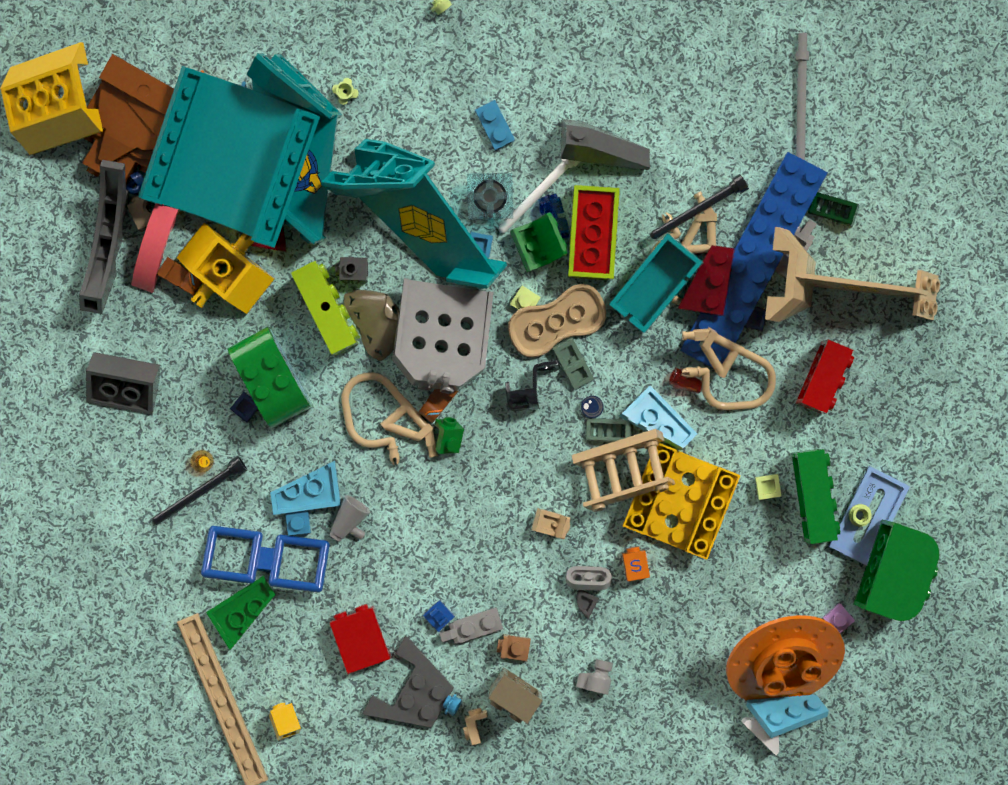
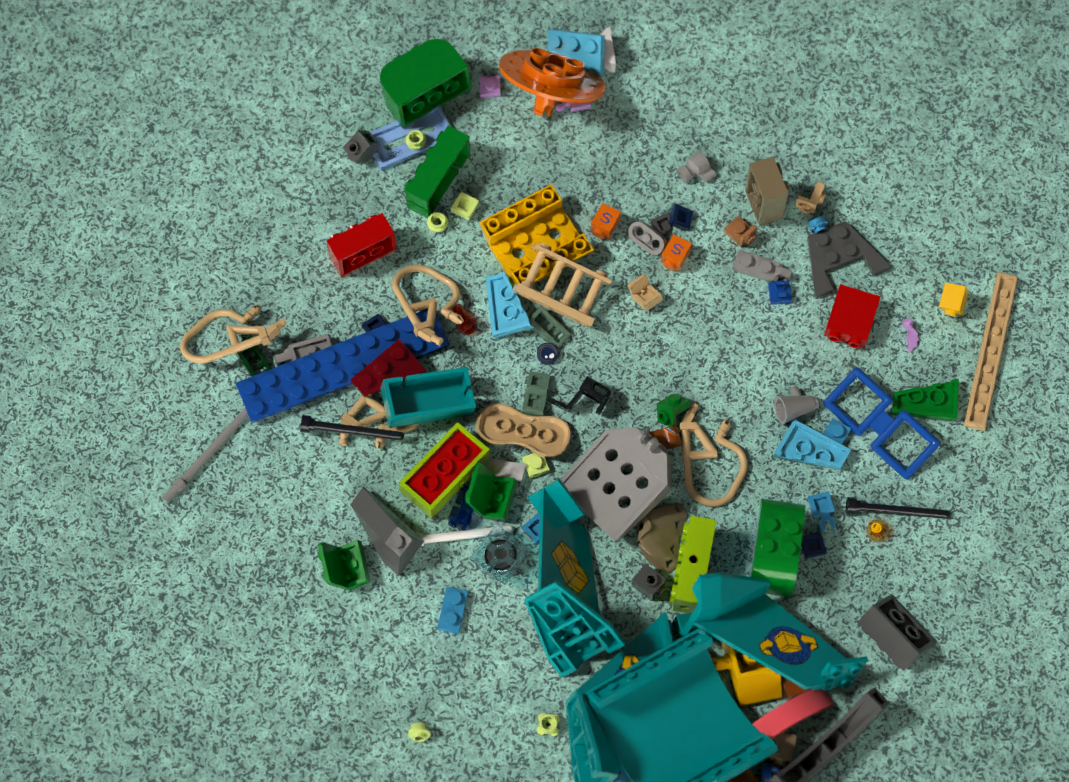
camera: 140 degrees left, 20 degrees down
tan piece [765,227,940,322] -> none
none -> tan piece [180,305,287,364]
none -> green bracket [318,540,371,590]
none -> dark grey brick [343,130,381,163]
none -> yellowish green plate [427,212,448,233]
none -> flat silver sticker [487,458,526,482]
none -> orange brick [661,234,692,271]
none -> dark blue tile [668,204,693,231]
none -> teal piece [672,573,868,691]
none -> dark azure plate [807,491,836,532]
none -> lavender piece [902,318,919,353]

